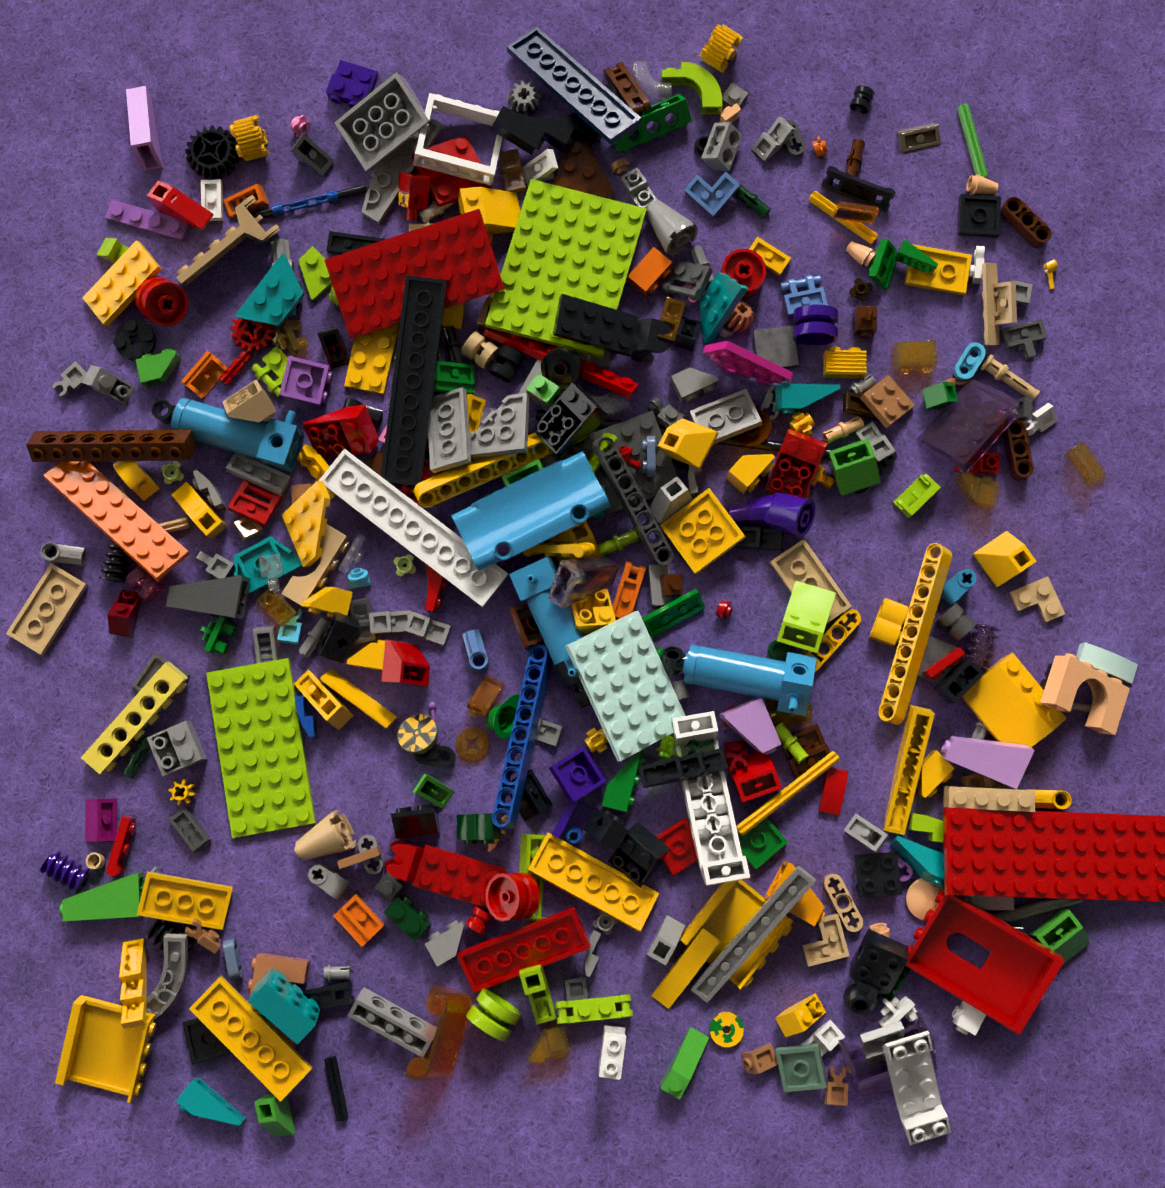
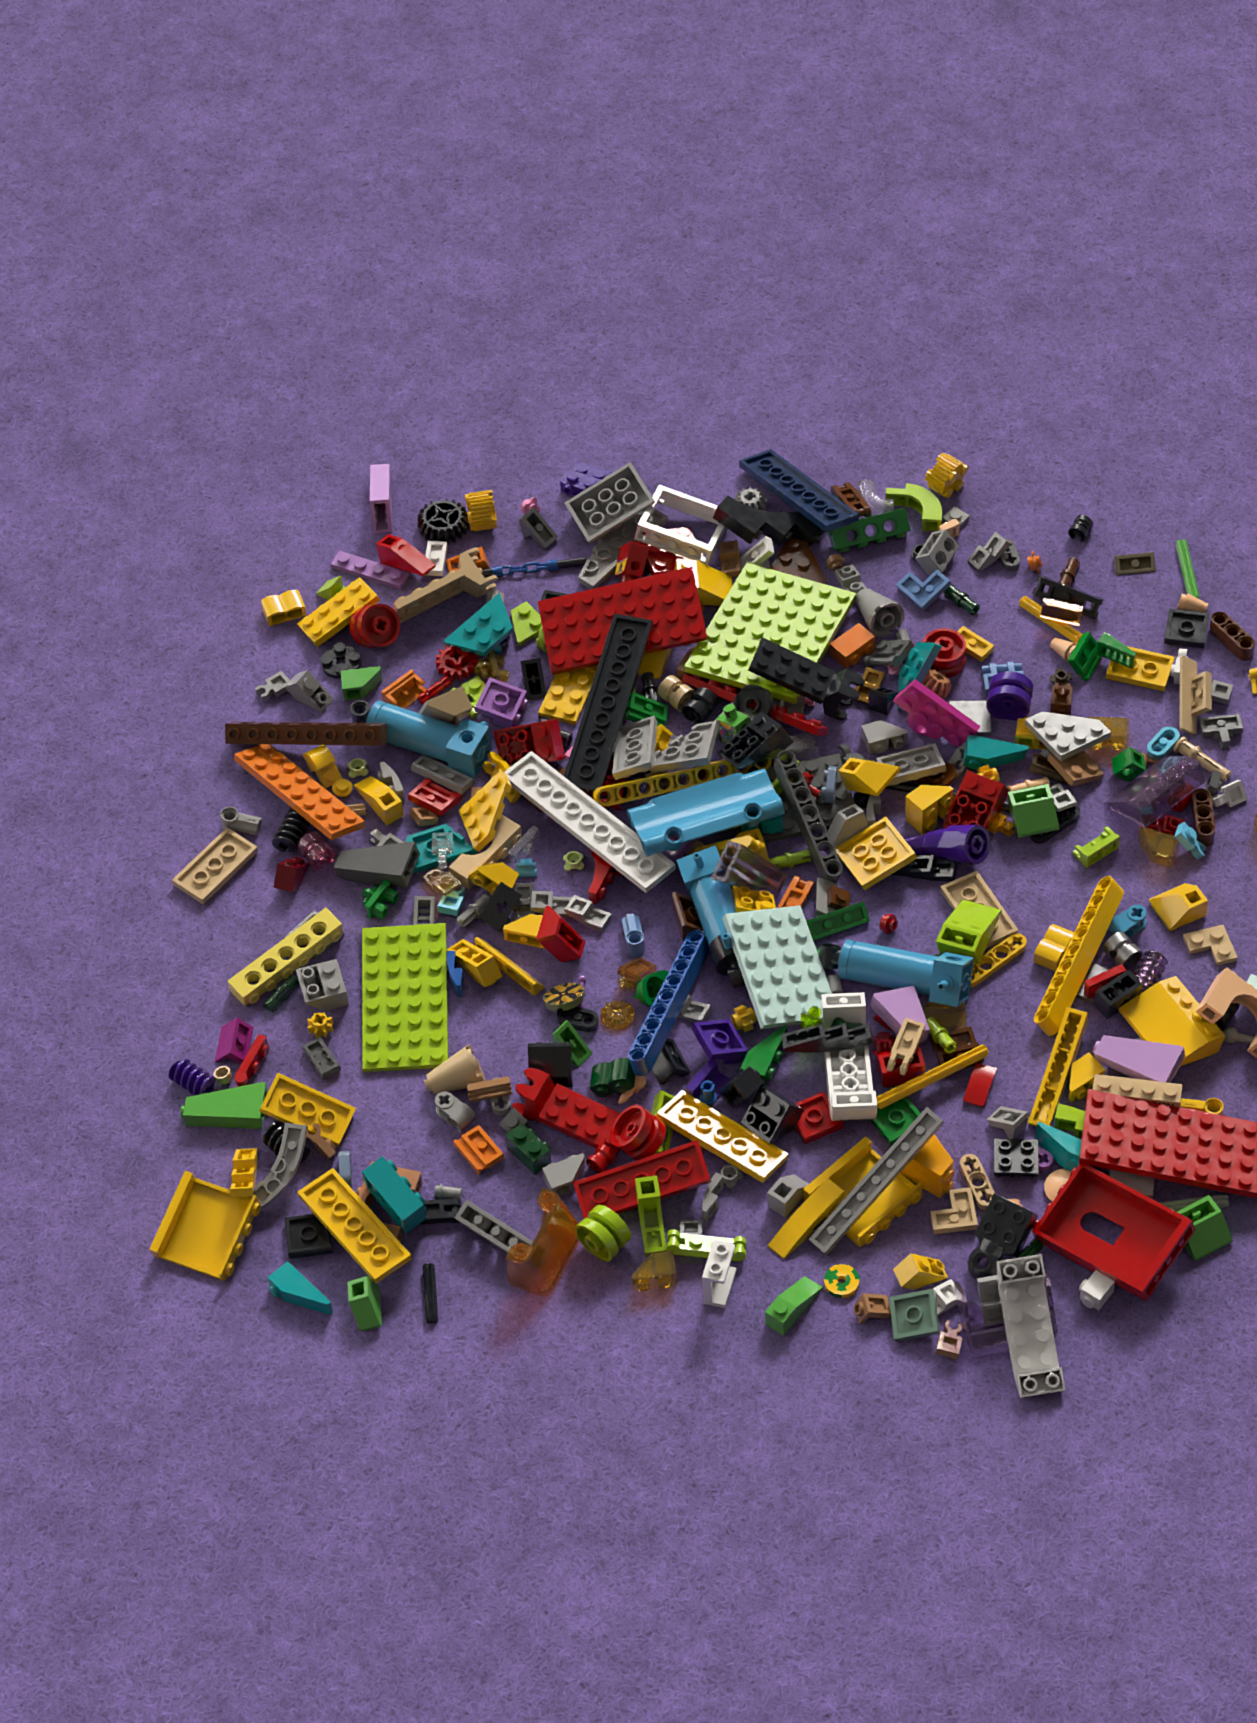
camera: 10 degrees right, 30 degrees down
none -> yellow brick [261,590,306,626]
none -> yellow plate [332,779,353,797]
none -> tan hinge [887,1018,925,1076]
none -> plate [1025,711,1111,761]
none -> medium azure plate [1174,822,1206,859]

